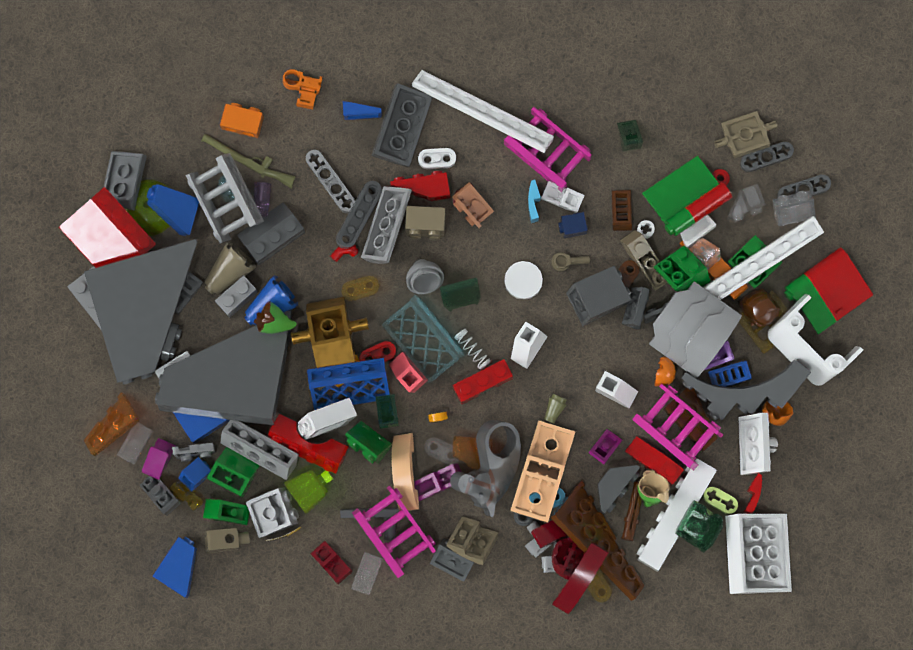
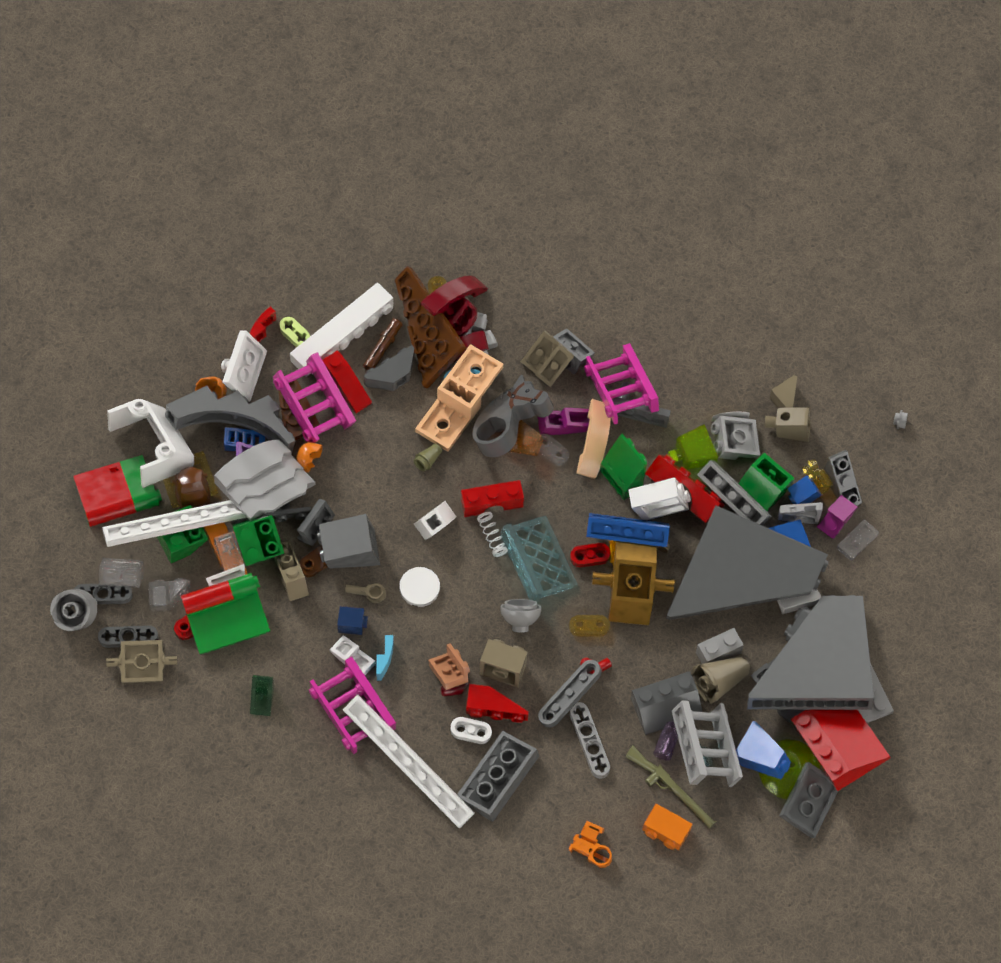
camera: 170 degrees left, 15 degrees down
clear orange wing [84,392,140,456] -> none
blue slope [153,537,197,598] -> none
green slope [203,499,249,525] -> none
blue cone [244,275,298,326] -> none
bright green hat [254,302,296,334] -> none
dark red slope [310,541,353,585] -> none
blue slope [343,101,382,120] -> none
clear plate [351,552,383,596] -> none
light grey slope [361,186,412,264] -> none
clear green slope [376,394,399,429] -> none
coral slope [389,352,428,393] -> none
light orange tile [428,412,448,423] -> none
clear green slope [440,278,481,312] -> none
magenta slope [589,429,622,465] -> none
white slope [595,371,638,408] -> none
reddish brown slope [612,190,632,231] -> none
white bush [637,220,655,239] -> none
tan hat [637,470,670,507] -> none
clear green slope [675,500,723,553] -> none
white slope [725,514,792,594] -> none
none -> light grey brick [50,589,97,631]
none -> dark tan slope [770,375,797,408]
none -> light grey plate [893,410,908,429]

